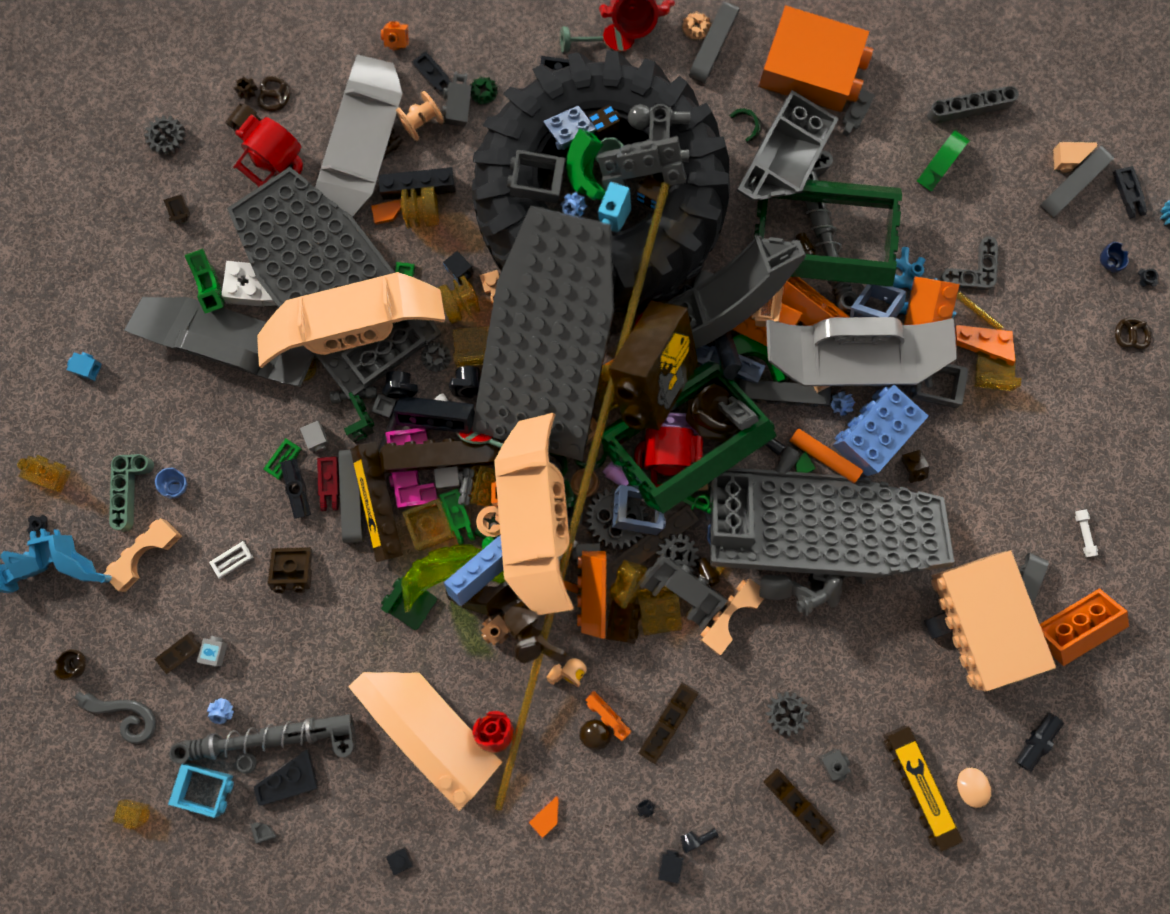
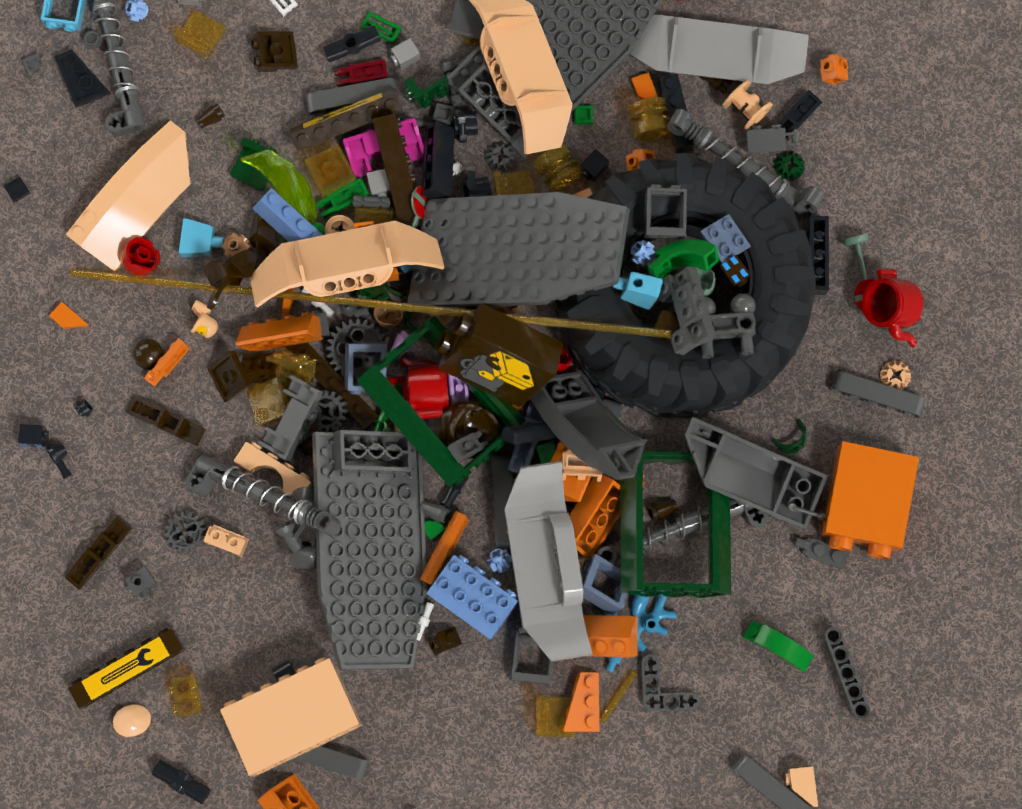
camera: 80 degrees right, 0 degrees up
none -> clear yellow brick [169,674,204,719]
none -> clear yellow bracket [173,10,226,59]
none -> medium azure torso [179,218,225,258]
none -> dark grey piece [186,455,341,536]
none -> dark brown cone [196,104,225,128]
none -> light nougat window [204,525,249,558]
none -> dark brown tile [208,350,252,402]
none -> white bar [417,602,434,641]
none -> orange brick [625,149,656,171]
none -> dark grey piece [667,109,825,219]
none -> dark grey hinge [788,503,826,521]

